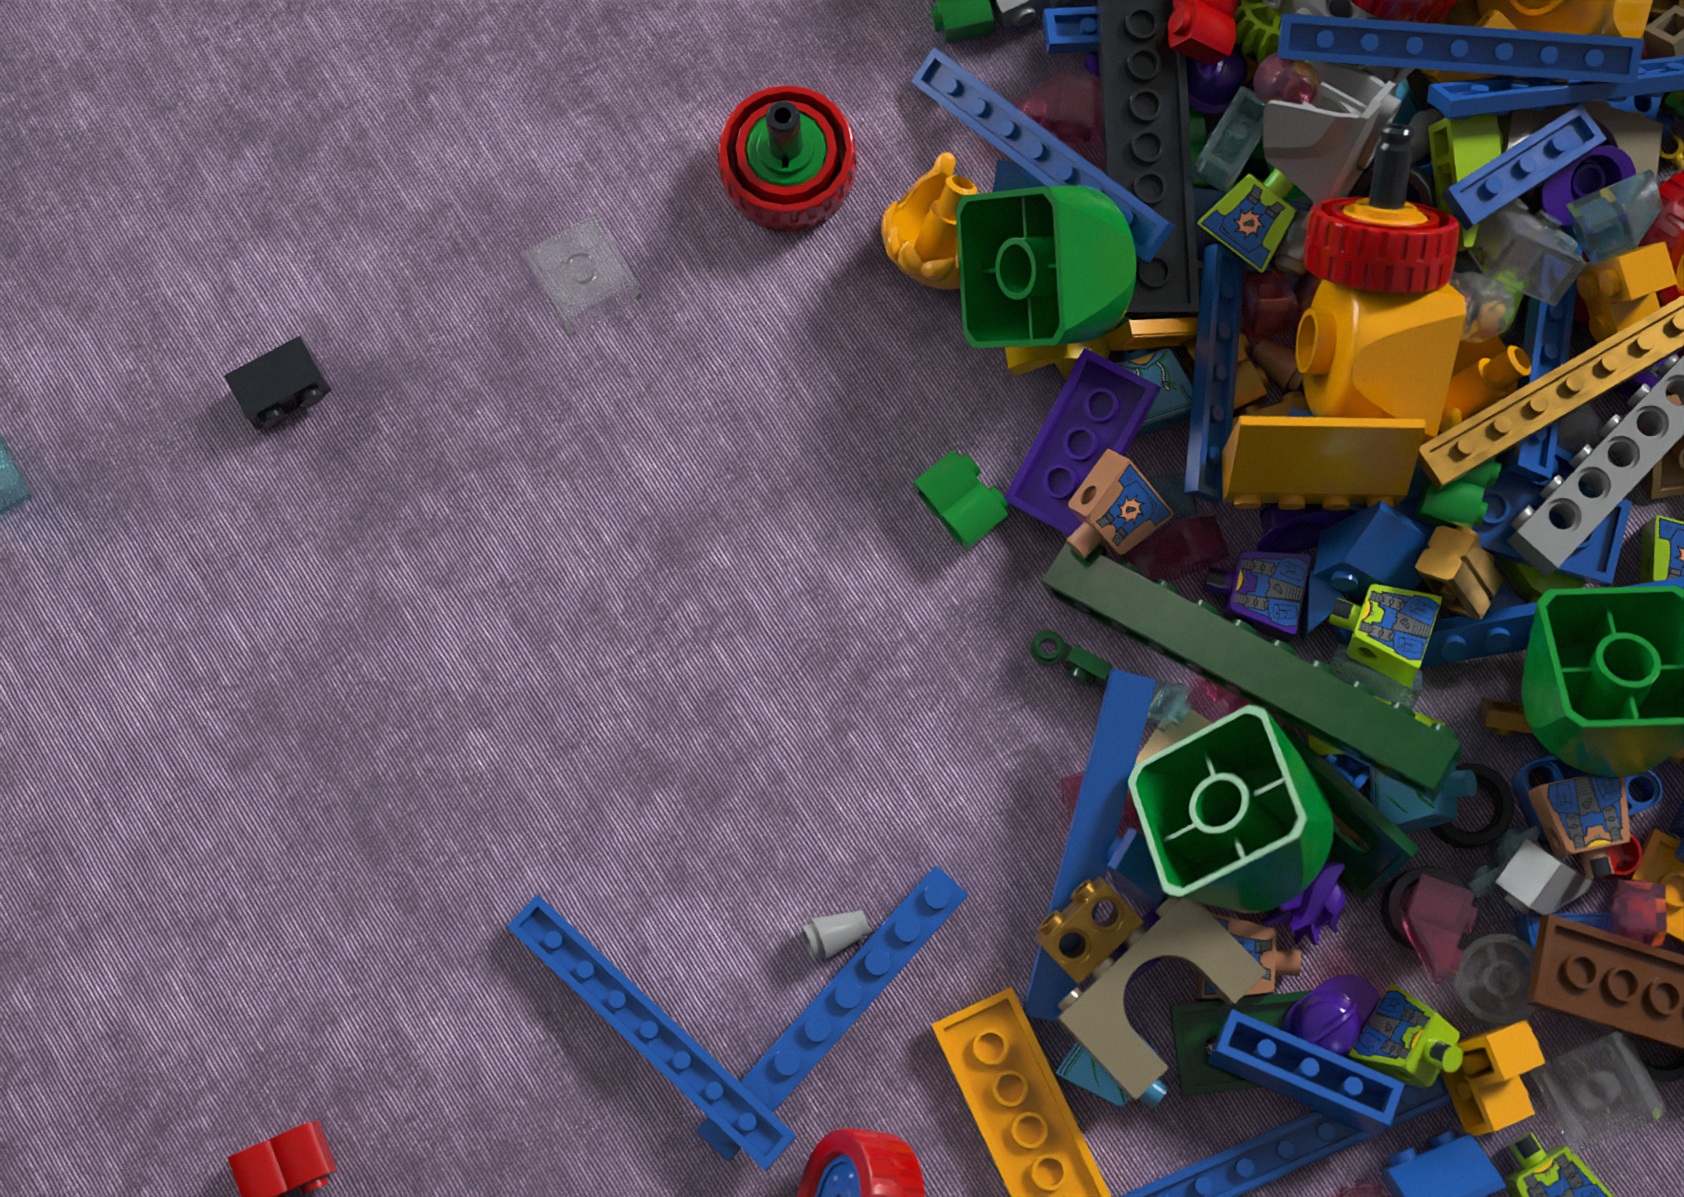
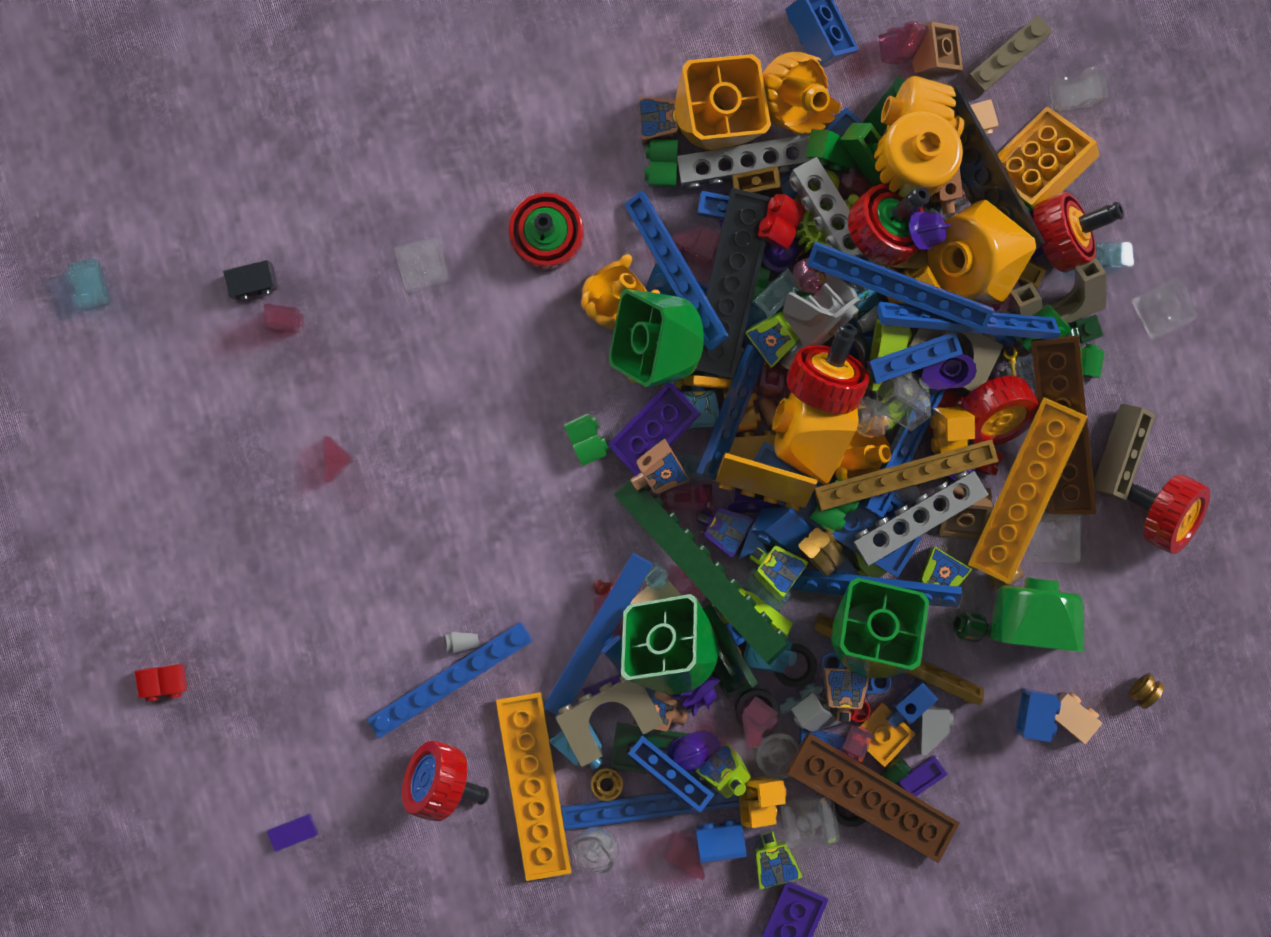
camera: 10 degrees right, 10 degrees up
blue plate [507,894,798,1171] -> none
dark green plate [1030,631,1113,688] -> none
pearl gold brick [1035,876,1144,985] -> none
clear light blue slope [1566,168,1663,265] -> none
none -> clear pink slope [263,304,304,333]
none -> clear pink slope [324,436,355,482]
none -> pearl gold wheel [590,768,623,801]
none -> clear red arm [592,574,620,596]

